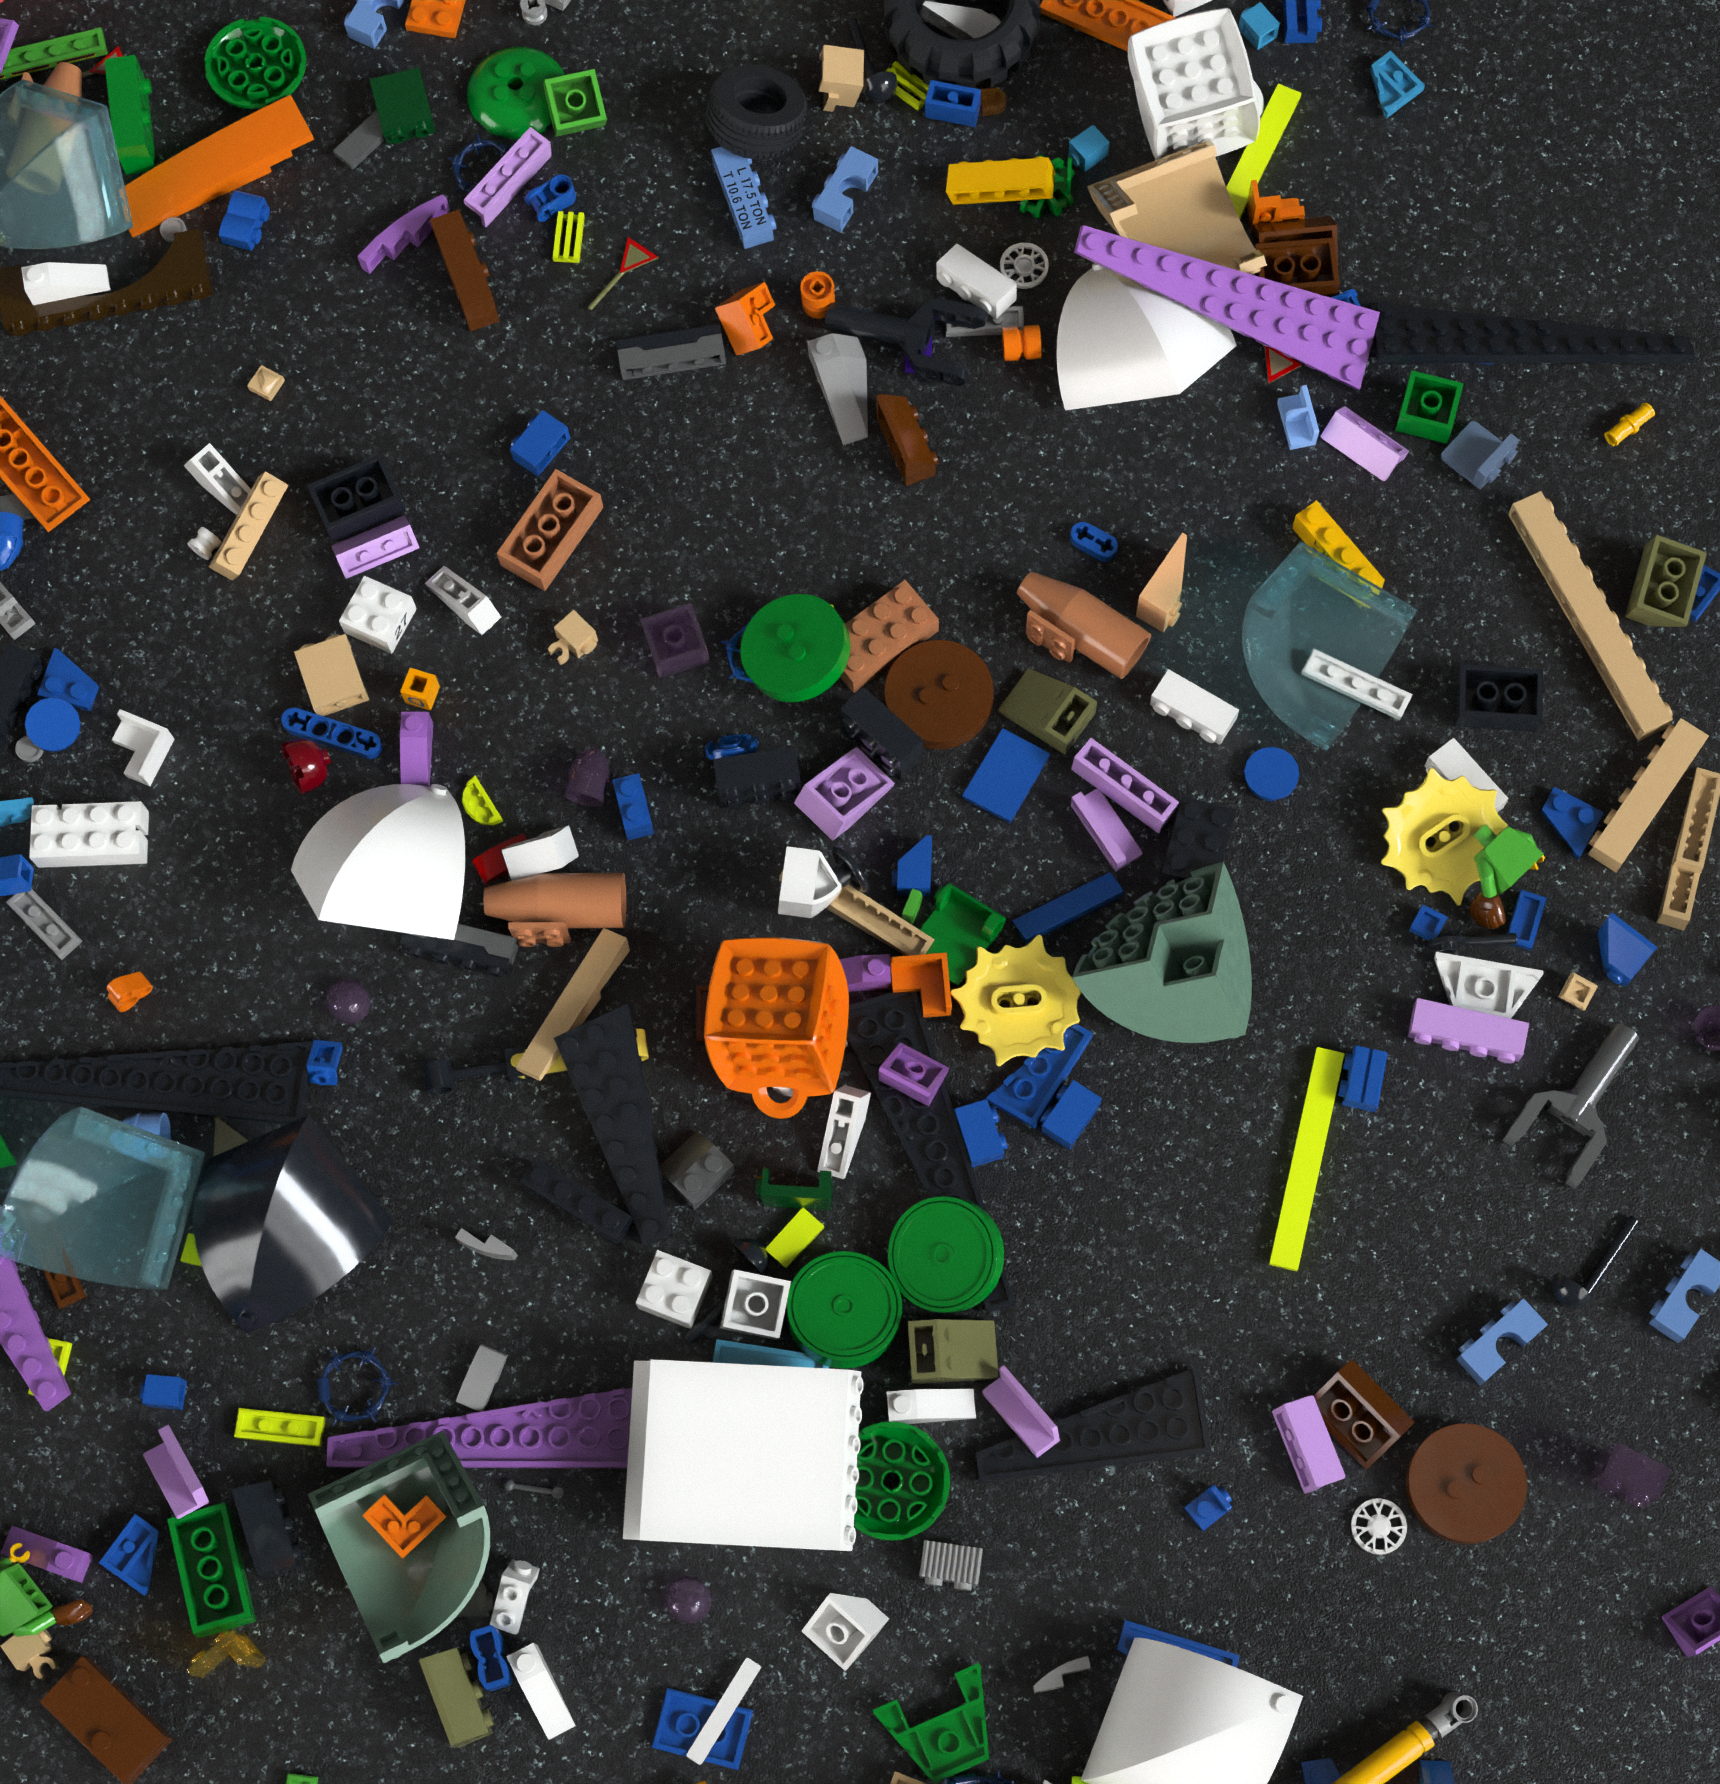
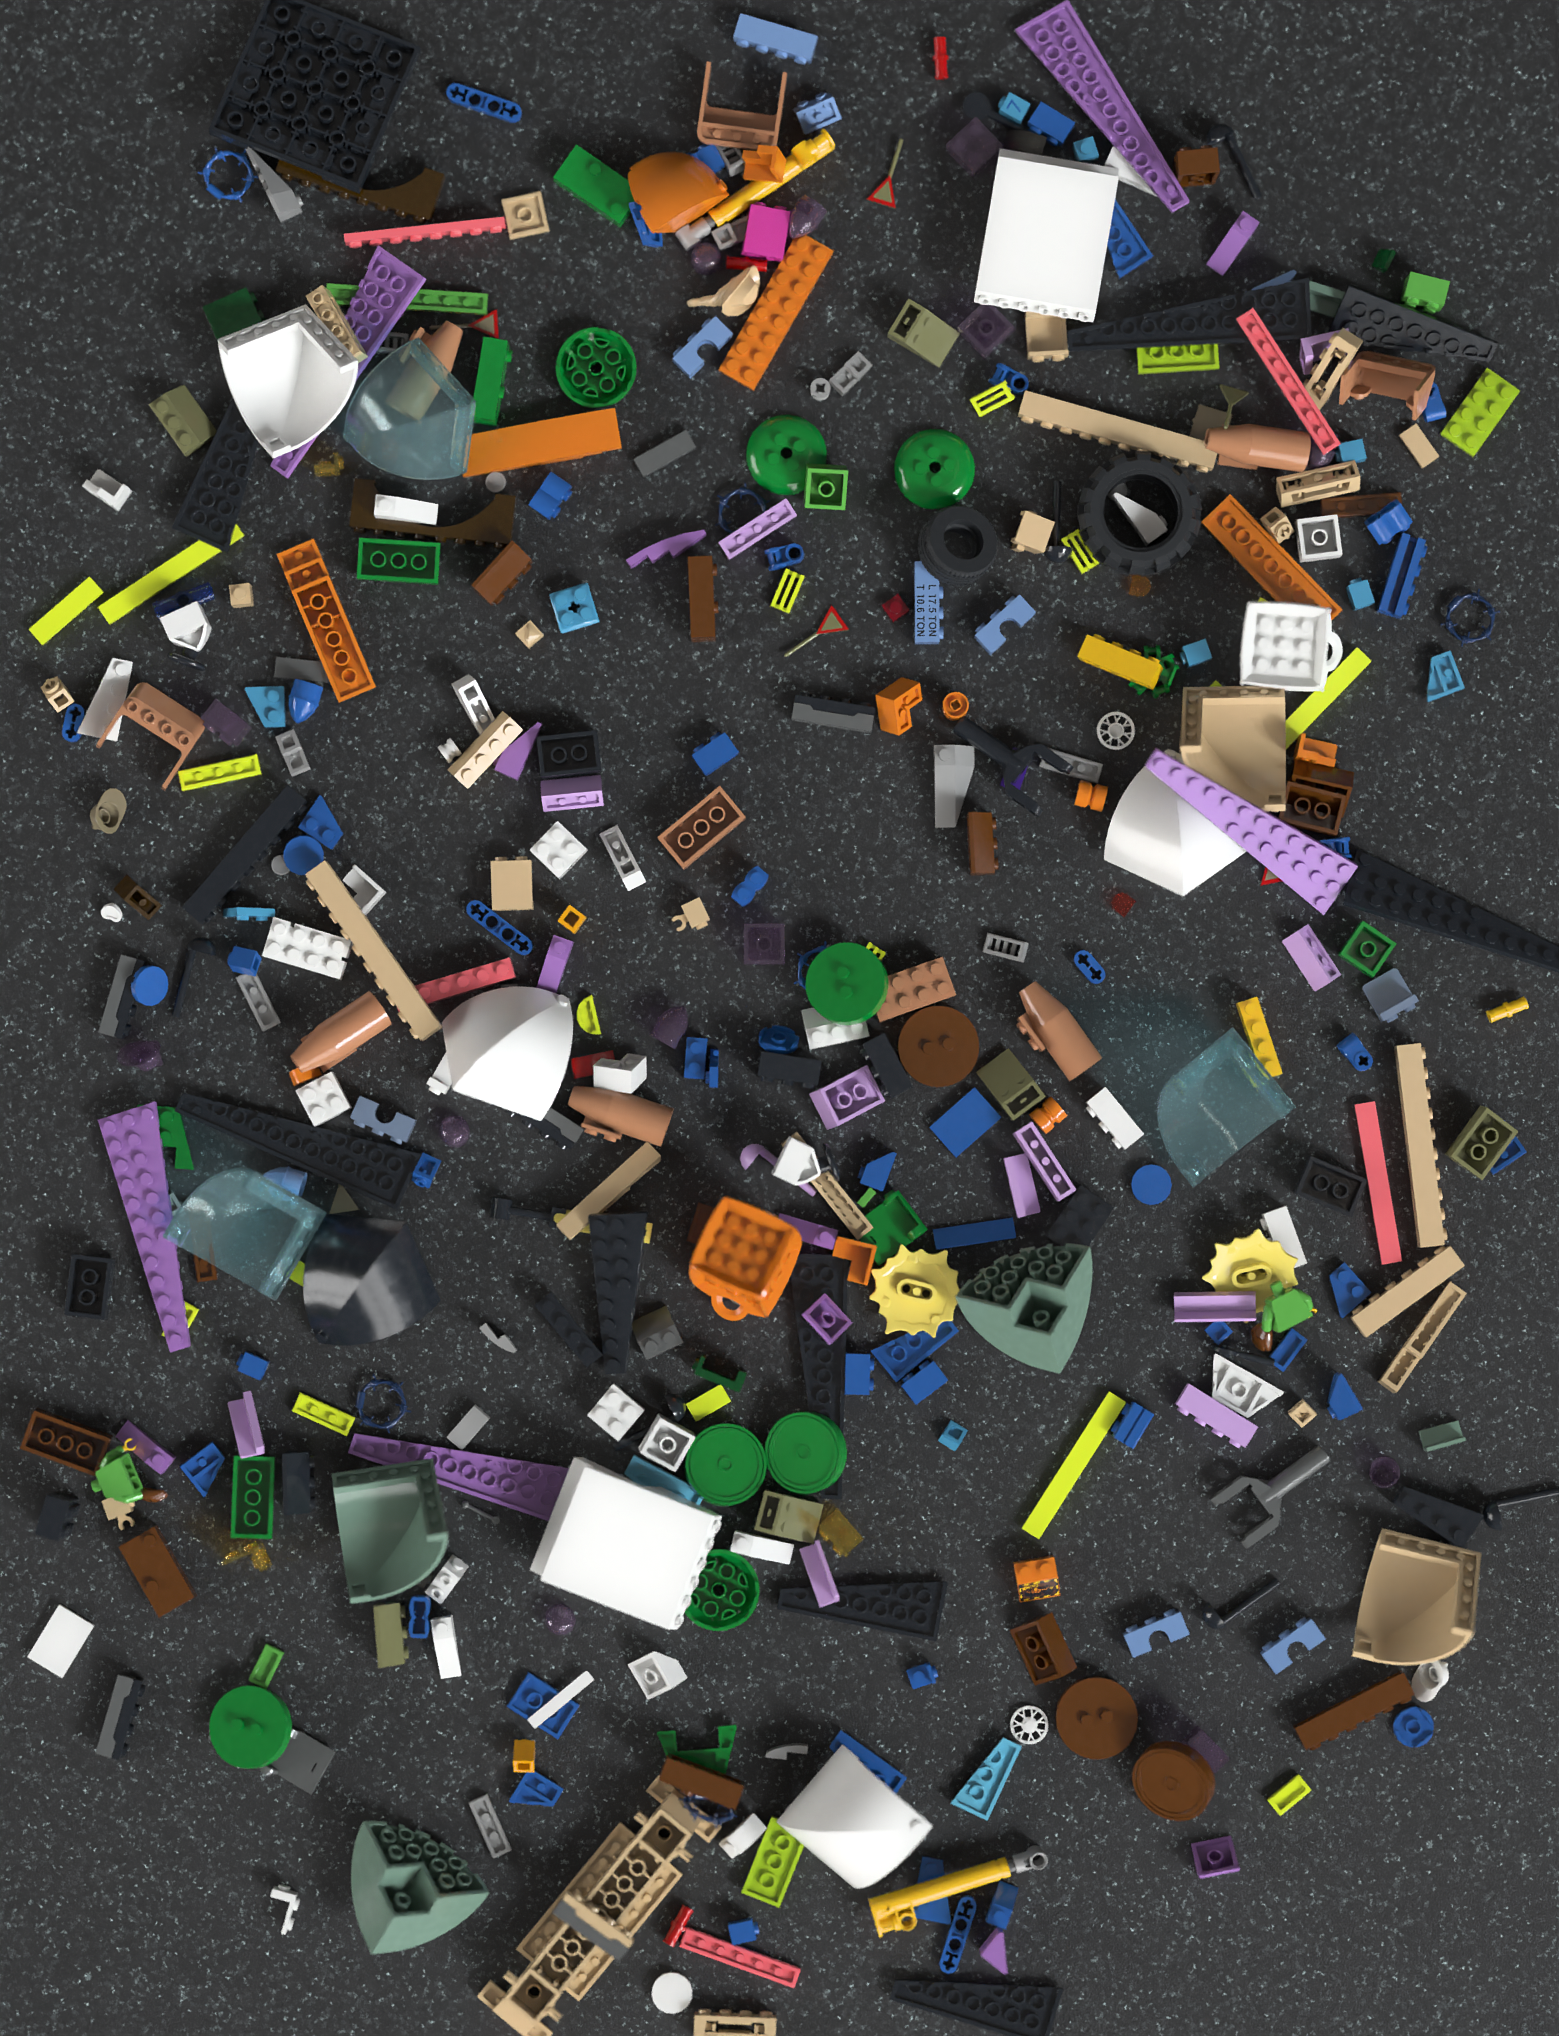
camera: 15 degrees right, 15 degrees up
dark red cylinder [281,738,331,794] -> none
orange panel [362,1494,448,1559] -> none
dark green panel [369,67,436,144] -> none
white slope [817,1085,871,1179] -> none
light grey brick [919,1540,983,1591] -> none
blue brick [925,80,981,127] -> none
white brick [936,244,1017,319] -> none
light nougat slope [1136,533,1187,632] -> none
lavender panel [1272,1395,1345,1494] -> none
light blue panel [1277,385,1319,450] -> none
white tile [1301,648,1413,720] -> none
none -> nougat piece [290,991,392,1073]
none -> white brick [295,1072,352,1127]
none -> tan brick [305,860,443,1041]
none -> sand blue arch [350,1096,417,1144]
none -> green brick [357,538,441,585]
none -> coral brick [397,958,516,1012]
none -> white bracket [426,1052,452,1095]
none -> reddish brown slope [471,540,532,606]
none -> medium lavender slope [493,723,542,781]
none -> dark azure brick [549,583,599,633]
none -> reddish brown brick [659,1753,744,1810]
none -> blue wing [706,1049,719,1088]
none -> blue brick [731,866,768,907]
none -> lavender piece [740,1144,818,1197]
none -> white slope [801,1008,869,1050]
none -> clear yellow bracket [819,1508,864,1557]
none -> dark red plate [882,594,910,622]
none -> green brick [894,429,975,510]
none -> dark azure slope [938,1420,968,1451]
none -> medium azure wing [950,1737,1022,1821]
none -> light grey slope [982,933,1028,962]
none -> orange slope [1013,1555,1060,1603]
none -> orange wheel [1029,1096,1067,1134]
none -> clear red tile [1112,893,1136,917]
none -> reddish brown brick [1132,1741,1215,1821]
none -> lavender panel [1174,1291,1256,1322]
none -> blue piece [1336,1033,1373,1071]
none -> coral tile [1354,1101,1402,1265]

